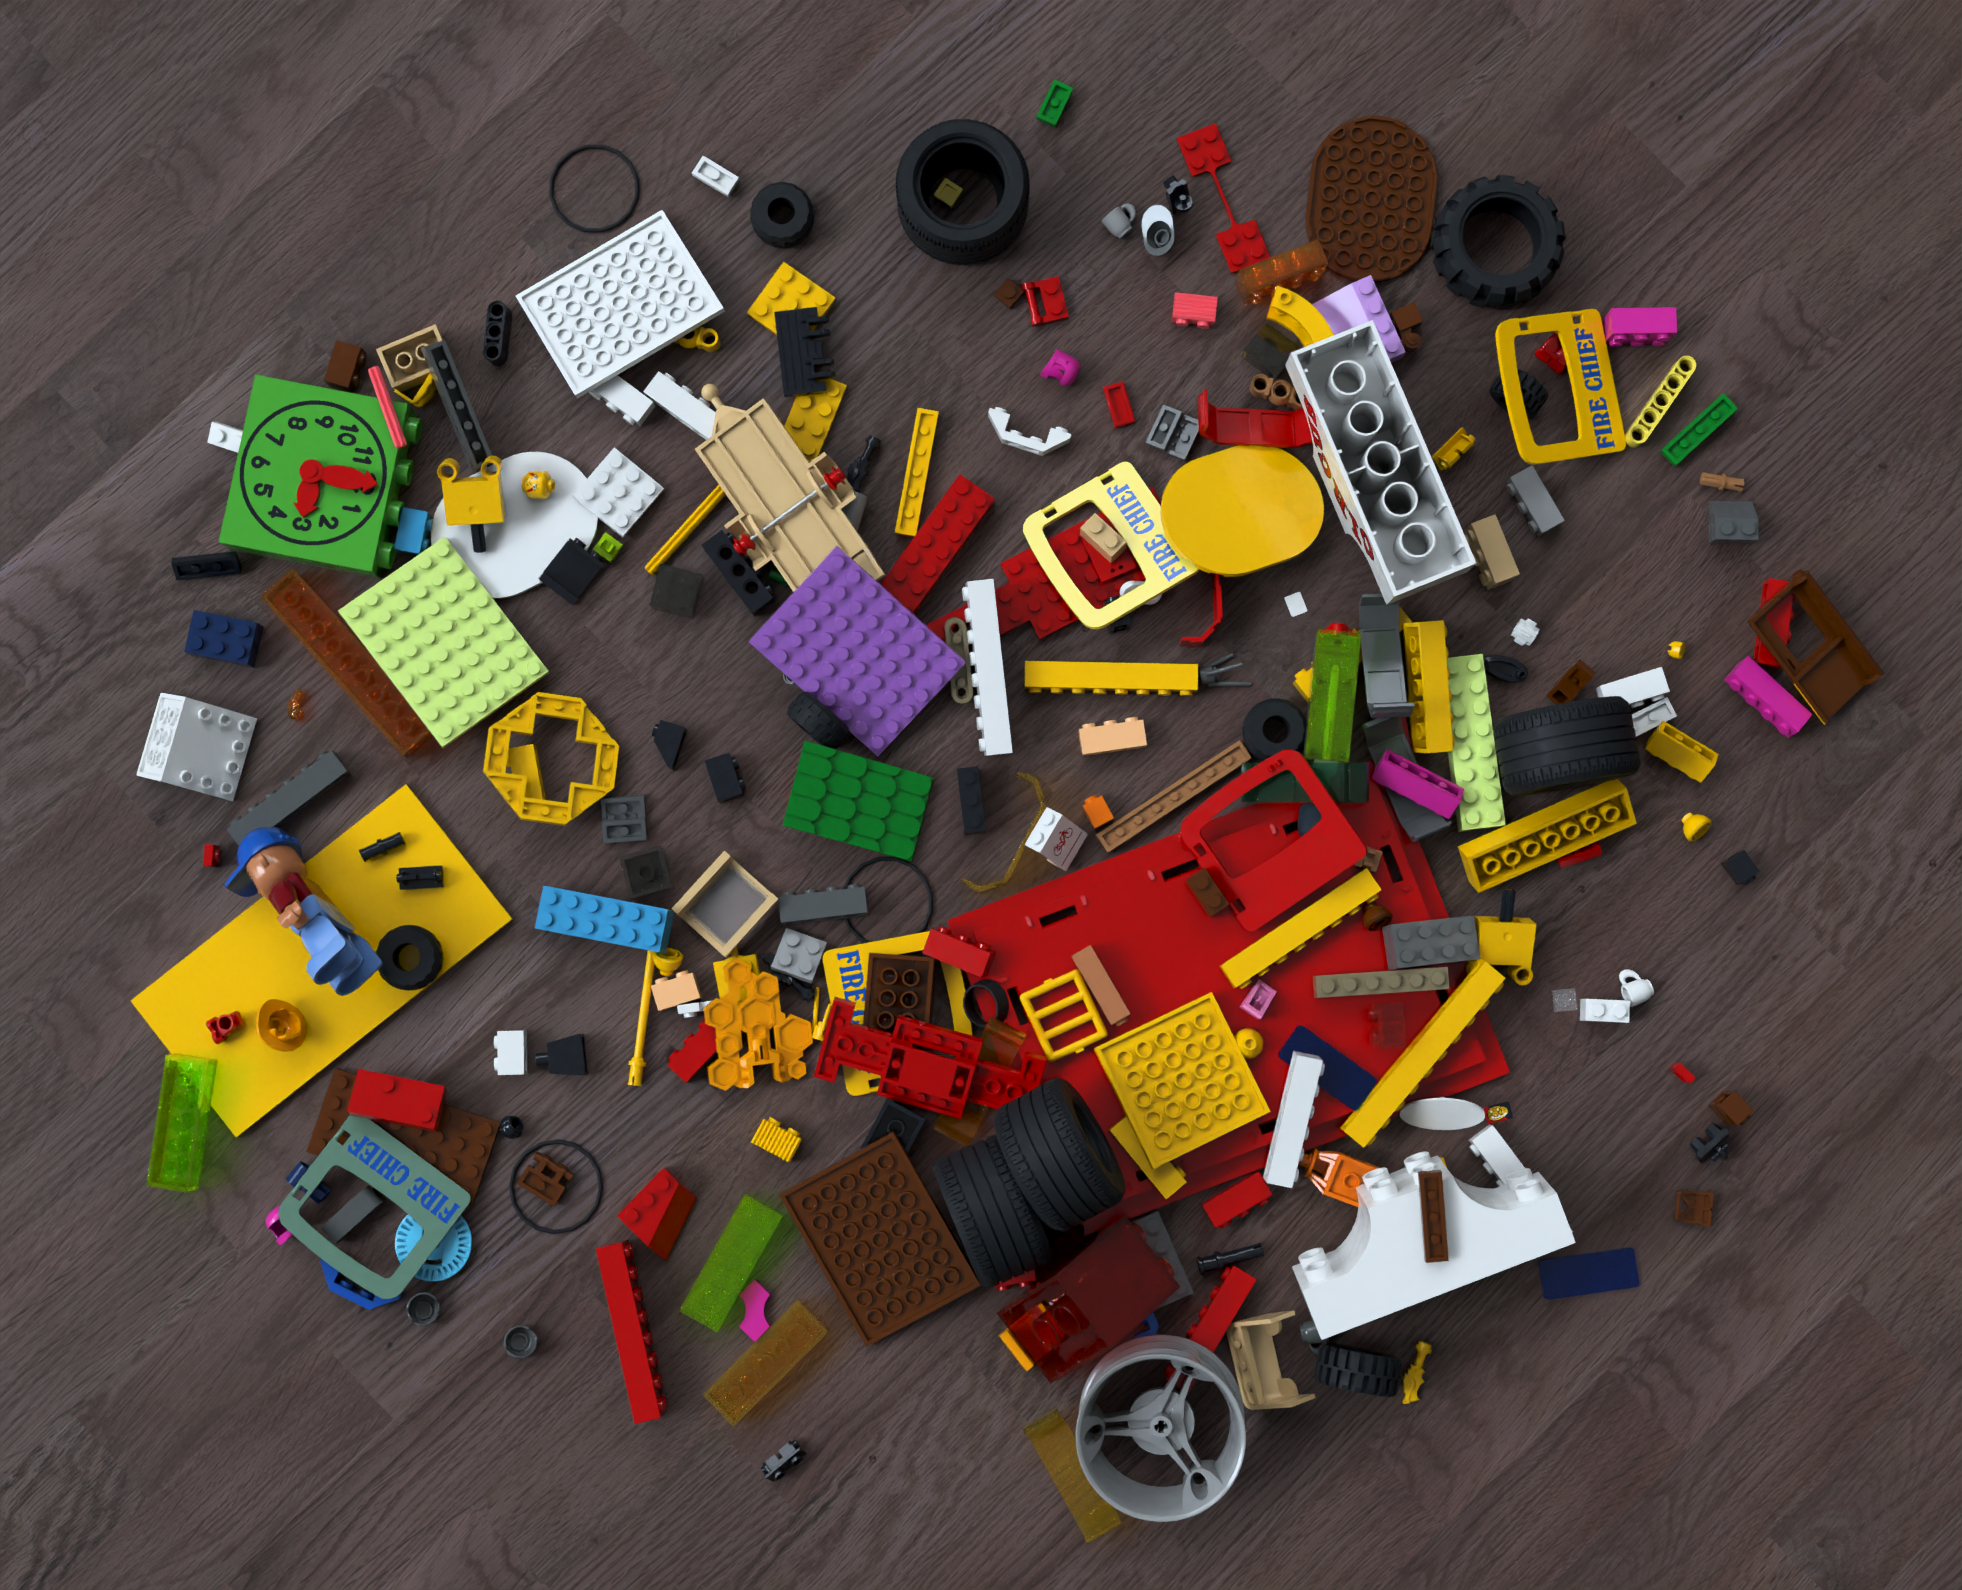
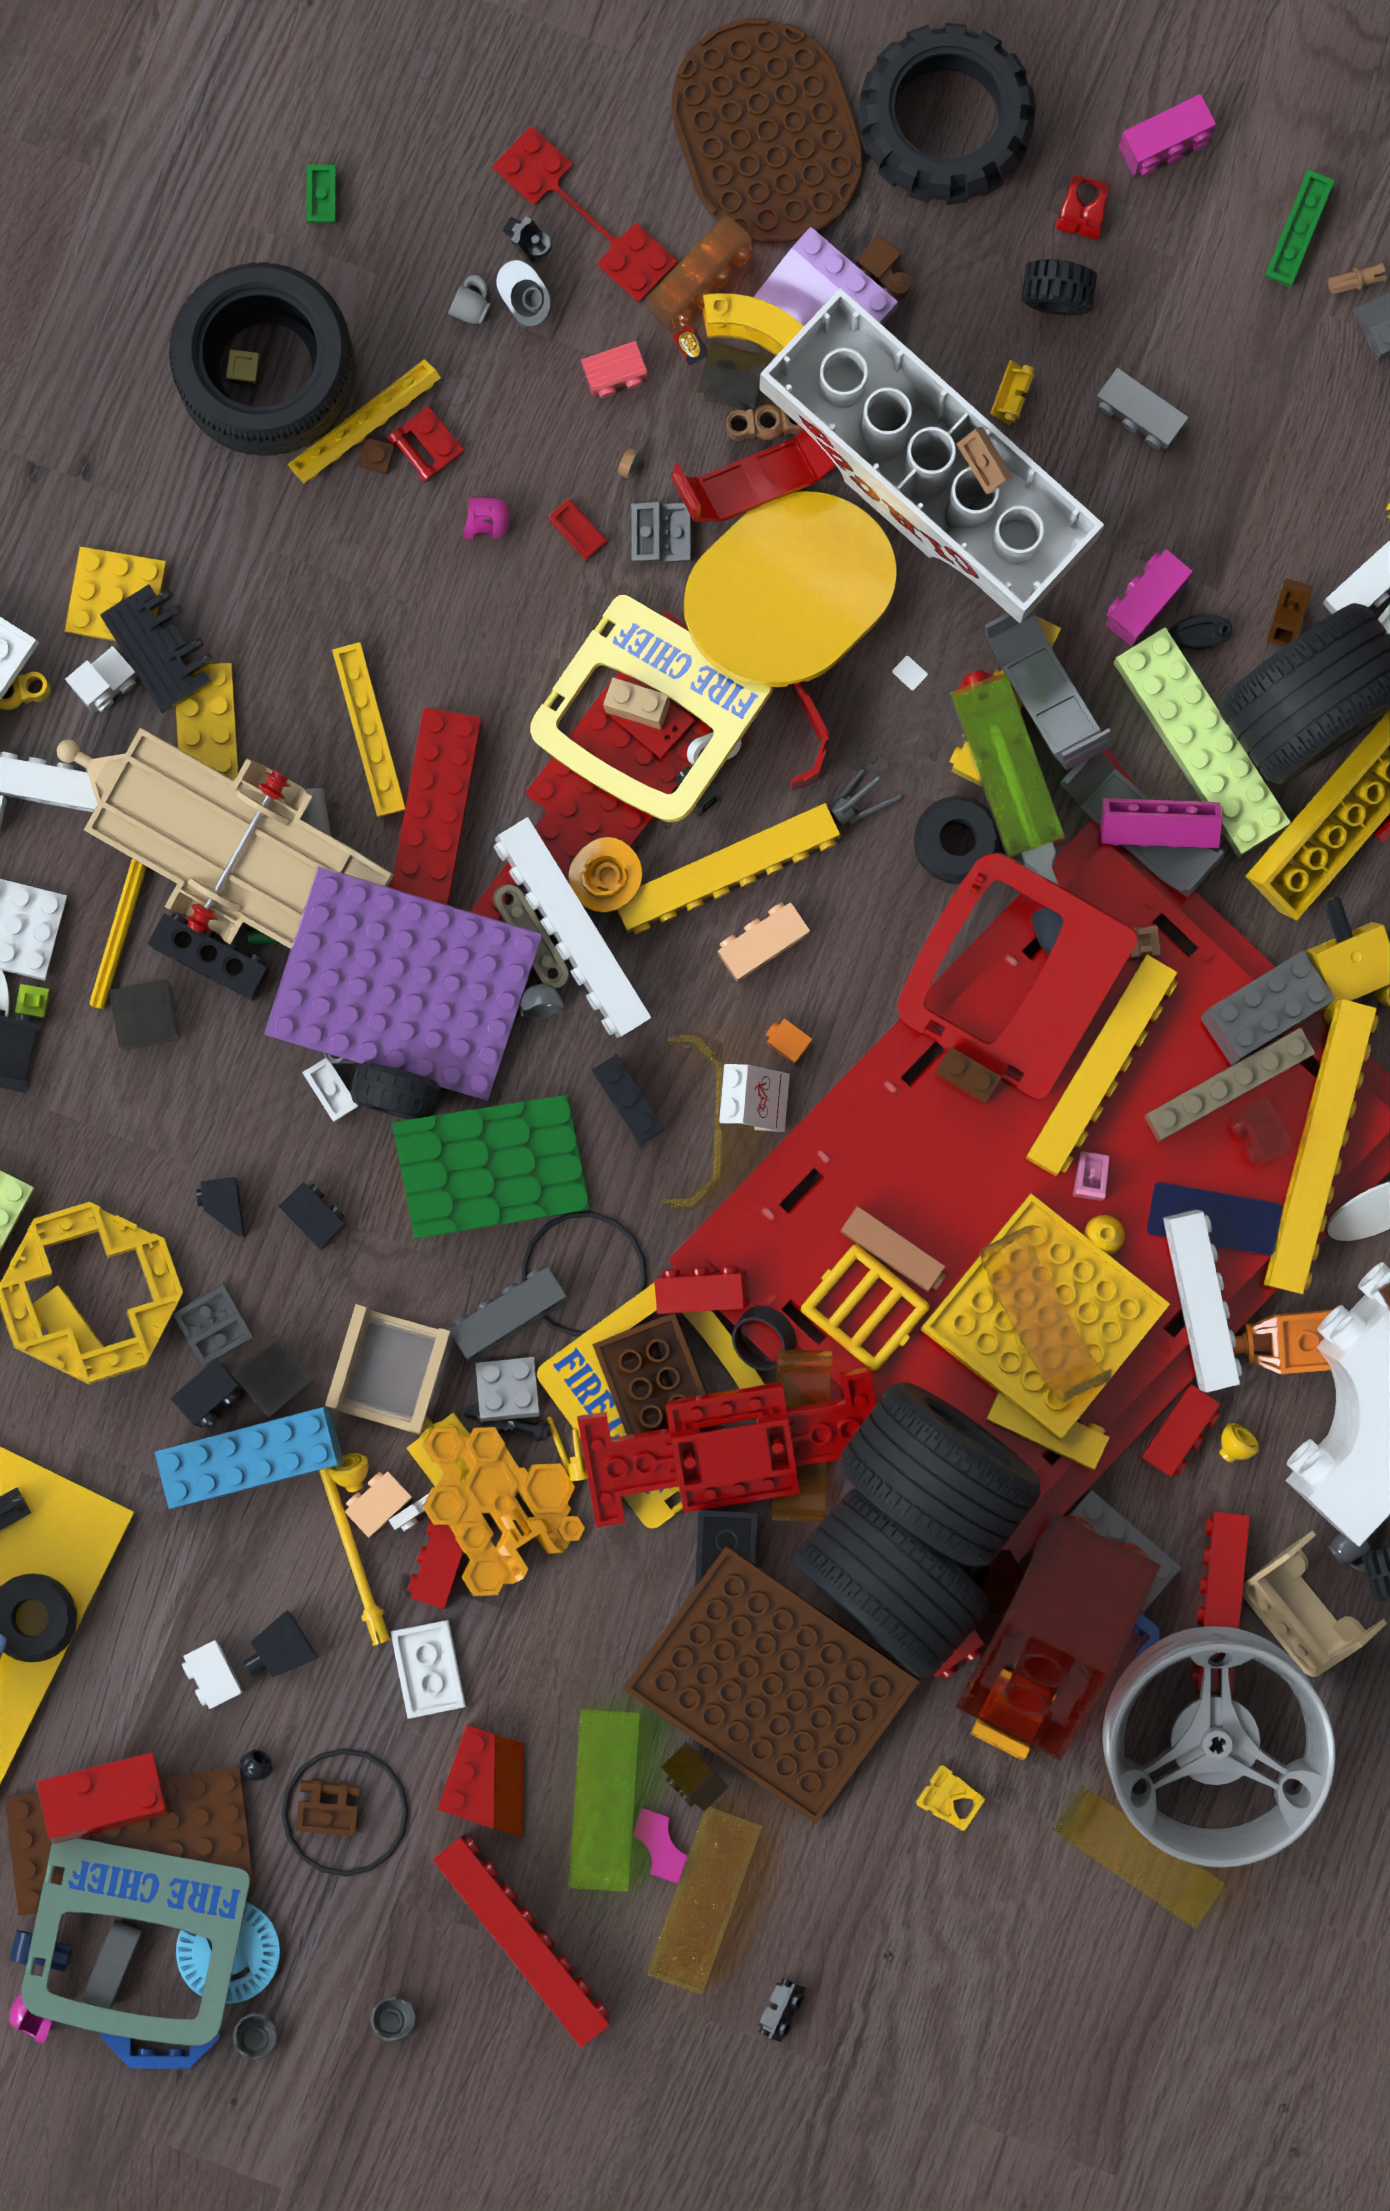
camera: 25 degrees left, 0 degrees up
black tyre [750,182,814,248] -> none
yellow brick [751,1117,803,1163] -> none
black piece [847,435,881,492] -> none
white slope [988,407,1071,456] -> none
medium nougat plate [1096,740,1252,853] -> none
black pin [1196,1243,1264,1276] -> none
clear green windscreen [1242,762,1369,803] -> none
reddish brown brick [1363,902,1393,931] -> none
yellow brick [1403,620,1455,753] -> none
tan brick [1464,514,1520,590] -> none
yellow door [1495,309,1626,465] -> none
white gear [1511,618,1540,646] -> none
light yellow beam [1625,356,1696,448] -> none
none -> white brick [65,646,138,714]
none -> black brick [170,1359,245,1428]
none -> yellow plate [287,359,441,484]
none -> white plate [302,1058,358,1122]
none -> white tile [391,1620,466,1719]
none -> dark grey hair [519,984,564,1020]
none -> light orange hat [568,837,643,912]
none -> medium nougat tile [618,448,640,479]
none -> dark brown brick [662,1742,729,1811]
none -> sticker [672,326,708,365]
none -> yellow piece [916,1765,985,1831]
none -> medium nougat plate [957,427,1012,494]
none -> clear yellow windscreen [979,1225,1113,1405]
none -> dark pink brick [1106,549,1193,647]
none -> yellow brick [1219,1423,1259,1463]

